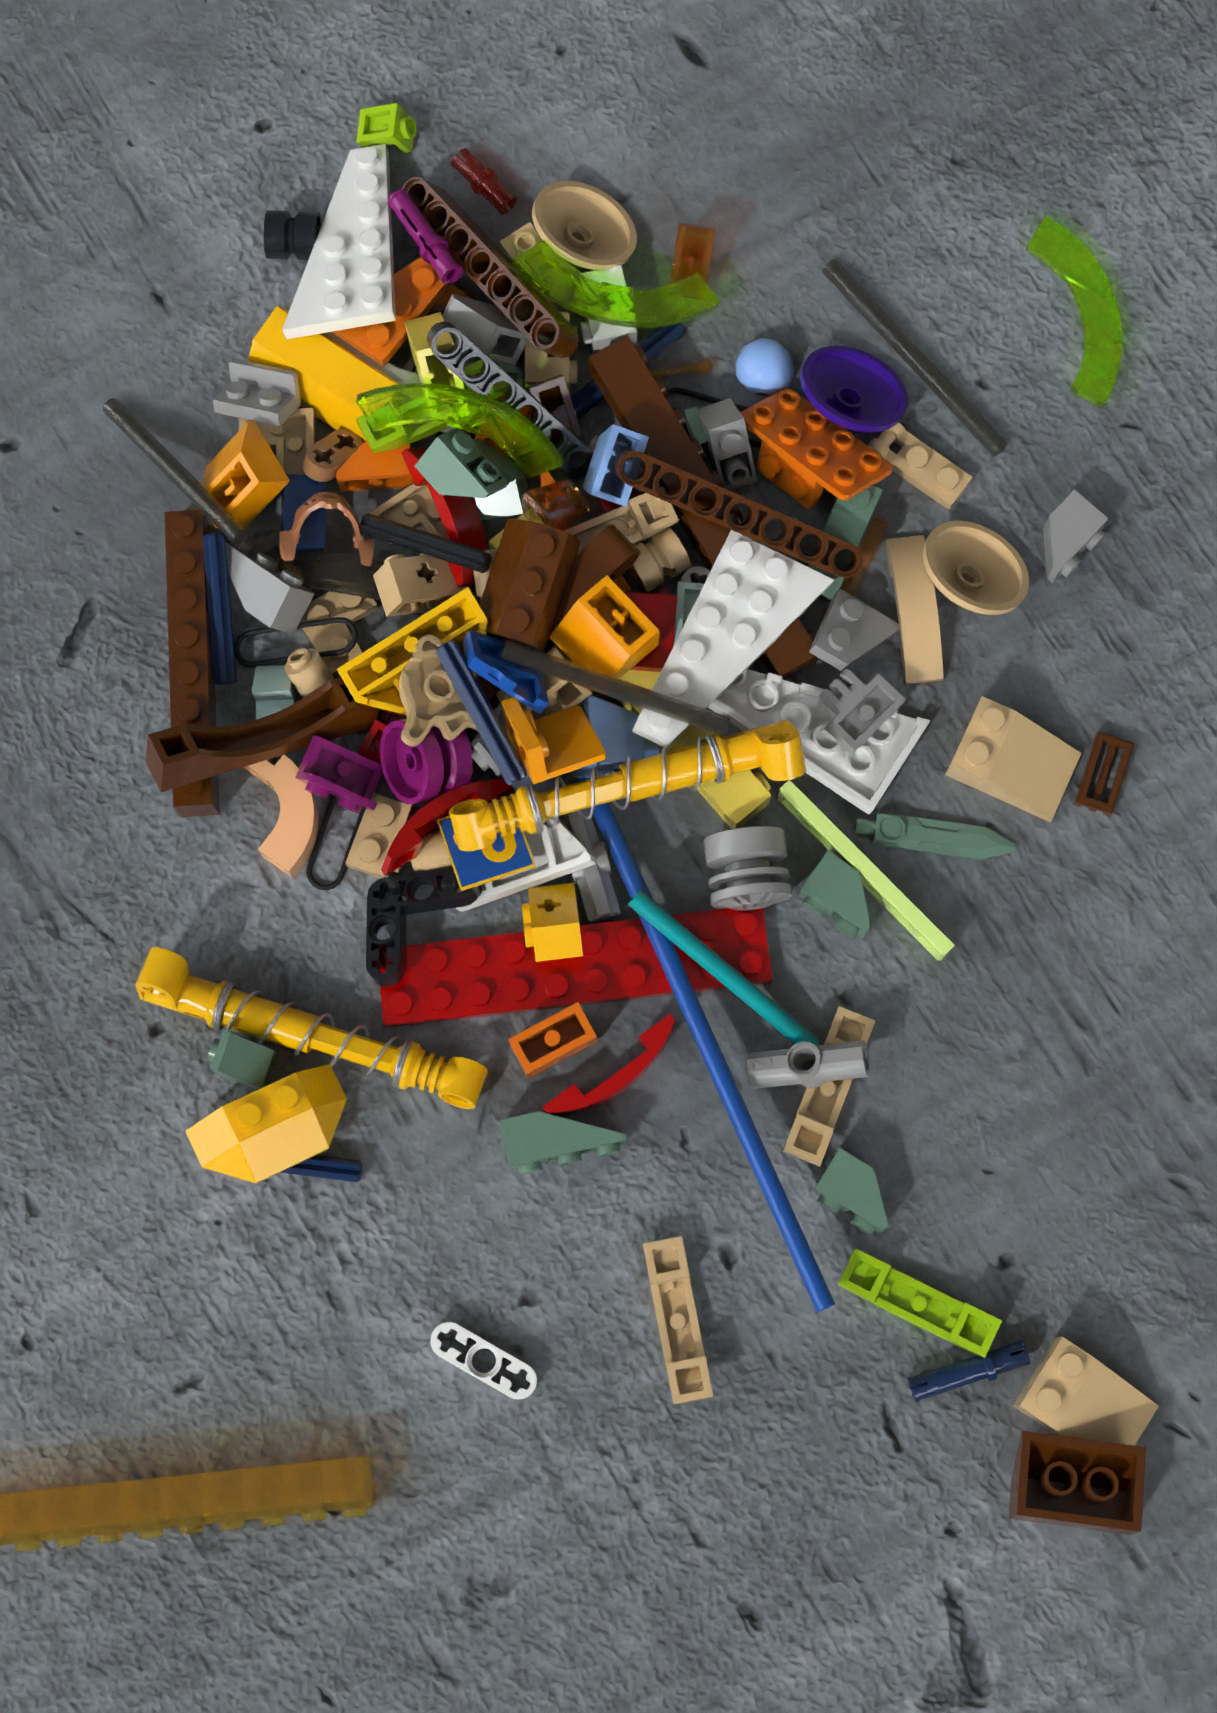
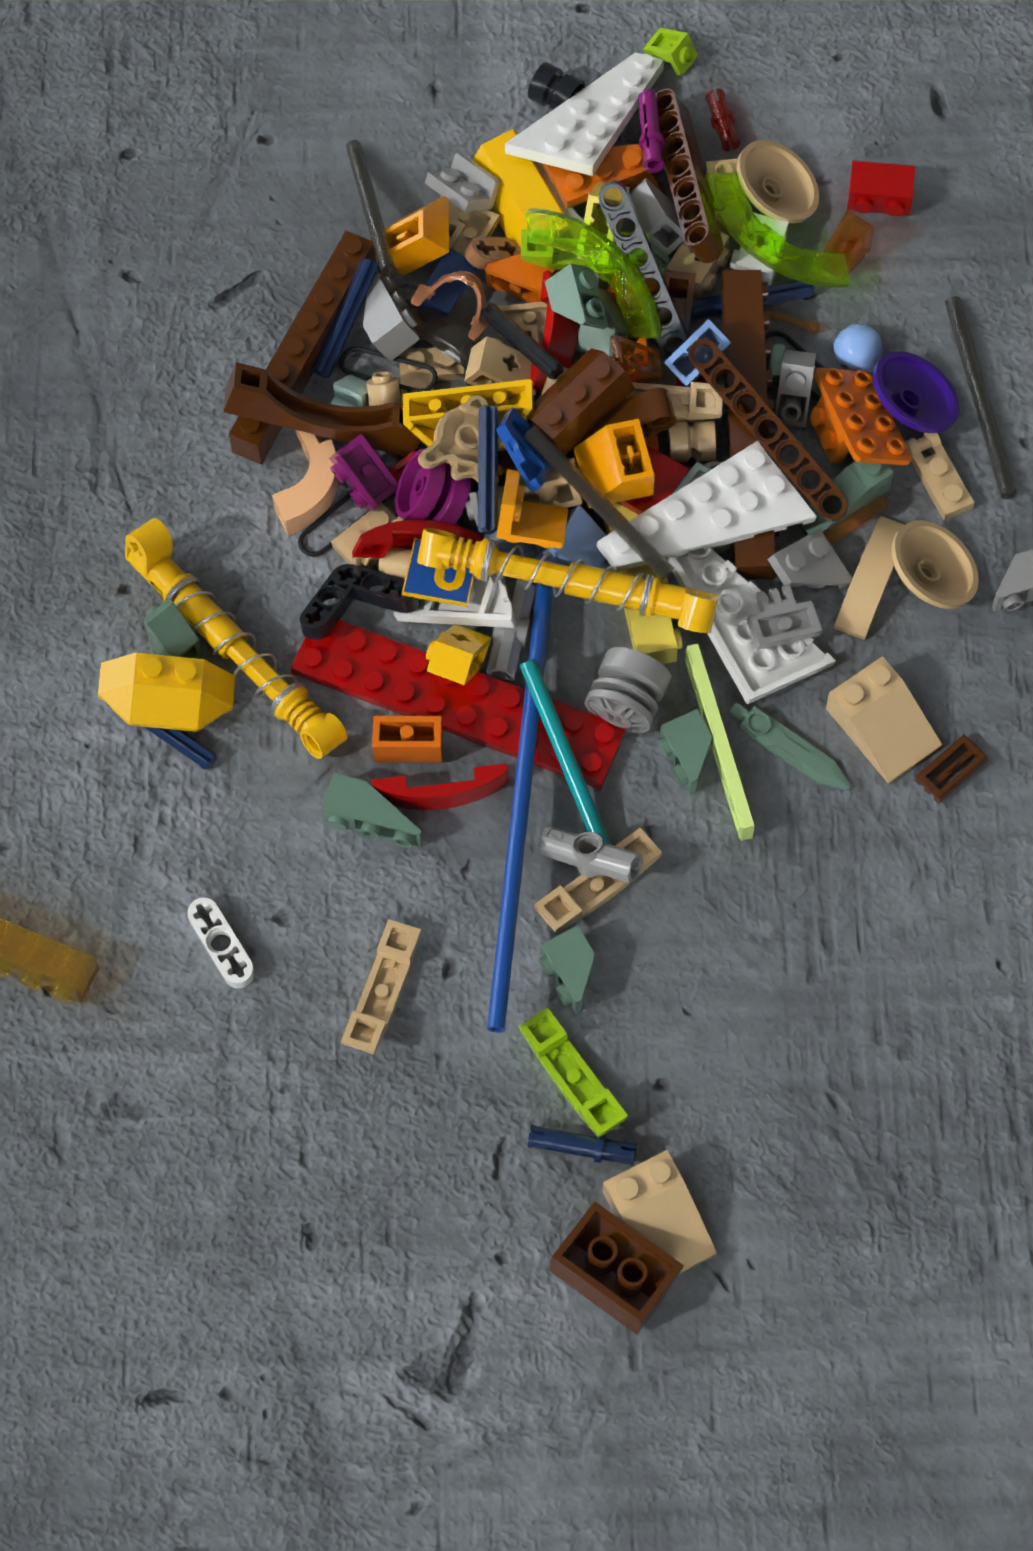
camera: 30 degrees right, 10 degrees down
none -> red brick [847,160,915,216]

